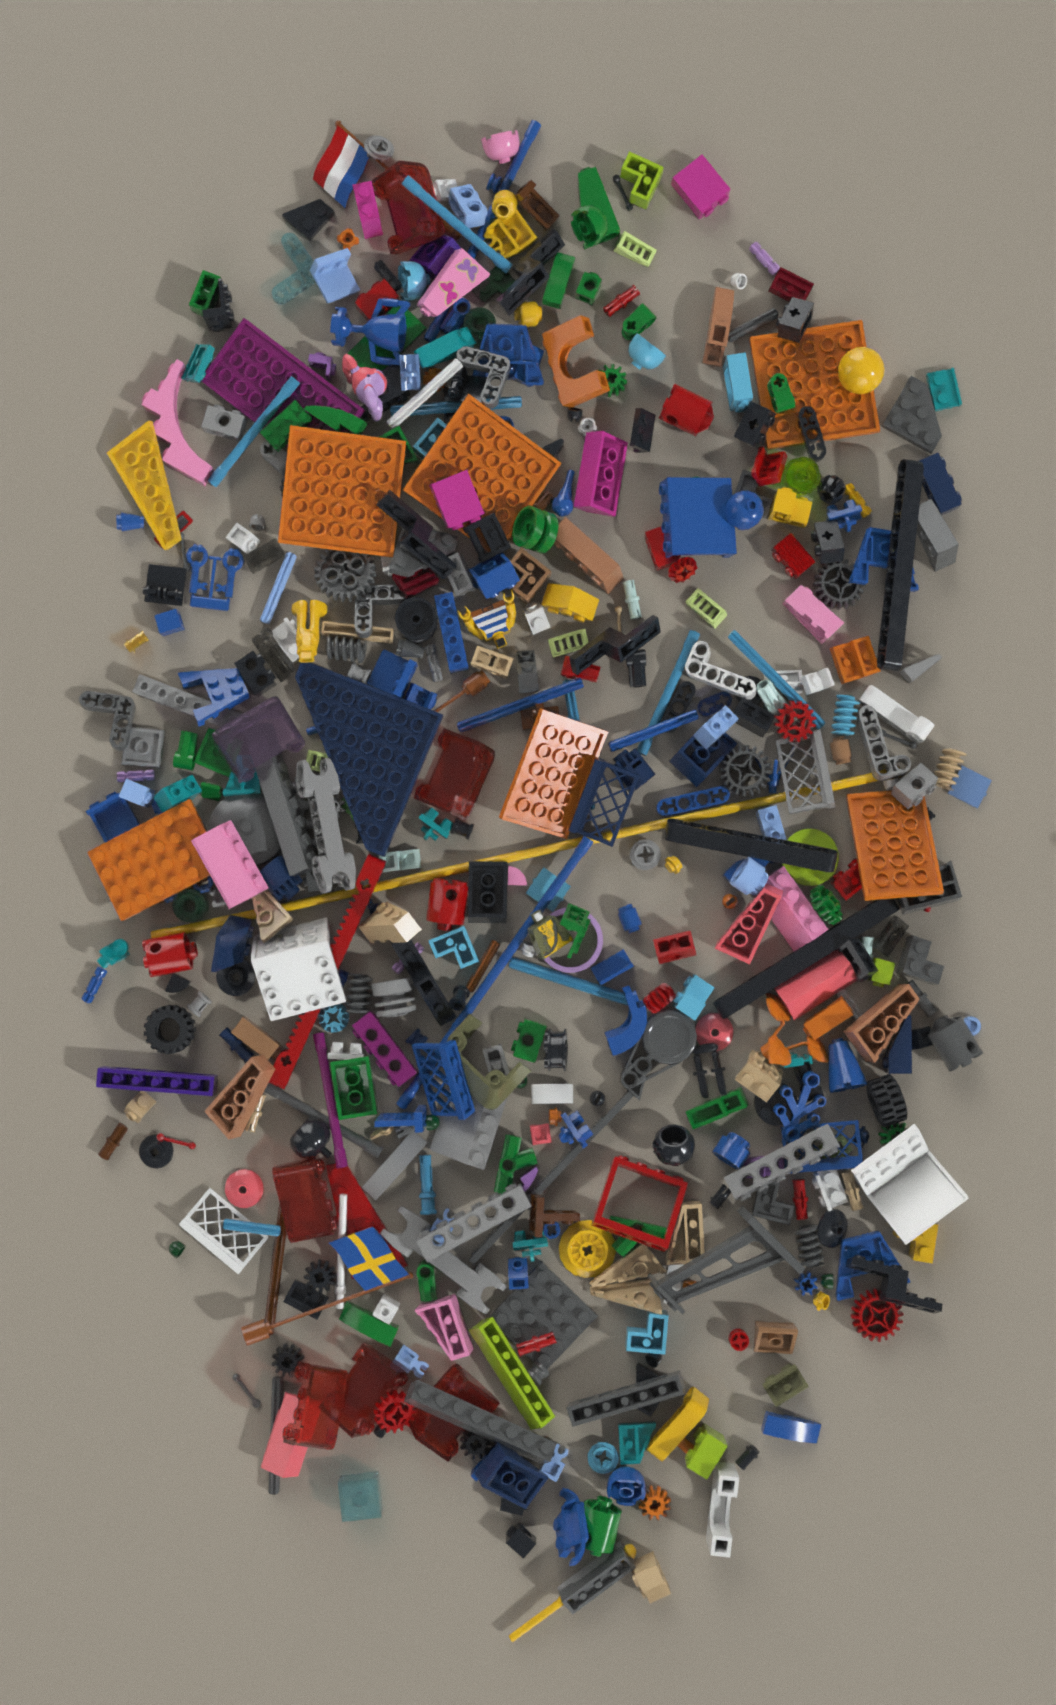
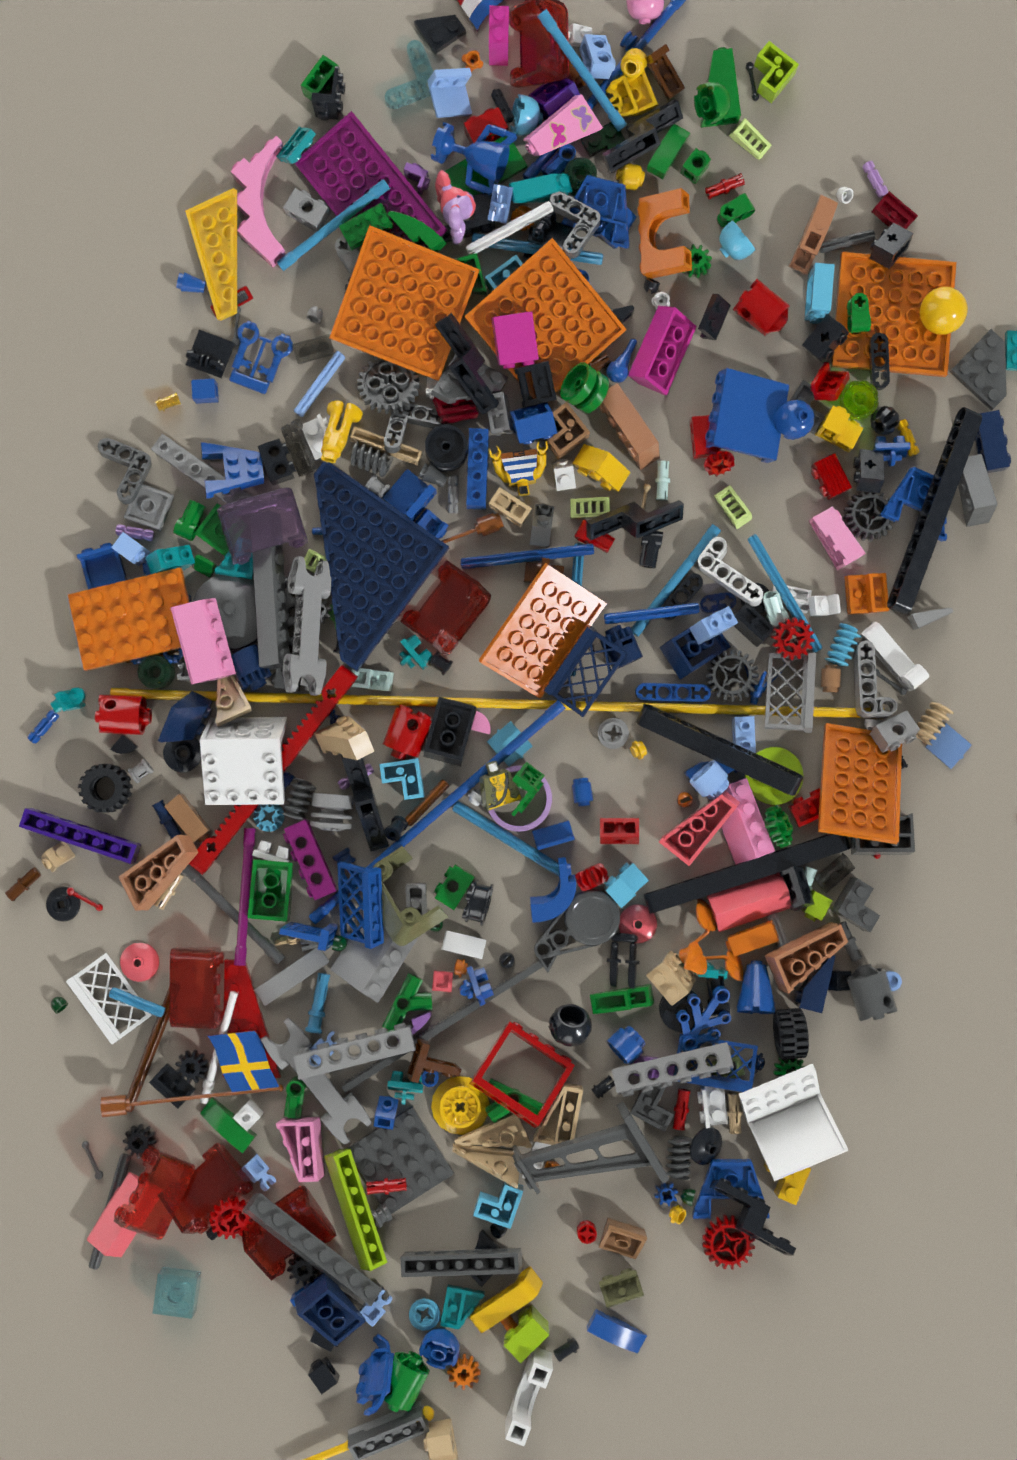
camera: 15 degrees right, 0 degrees up
white bracket [225,523,260,556] -> none
black piece [290,1117,332,1159] -> none
dark pink brick [671,154,731,220] -> none

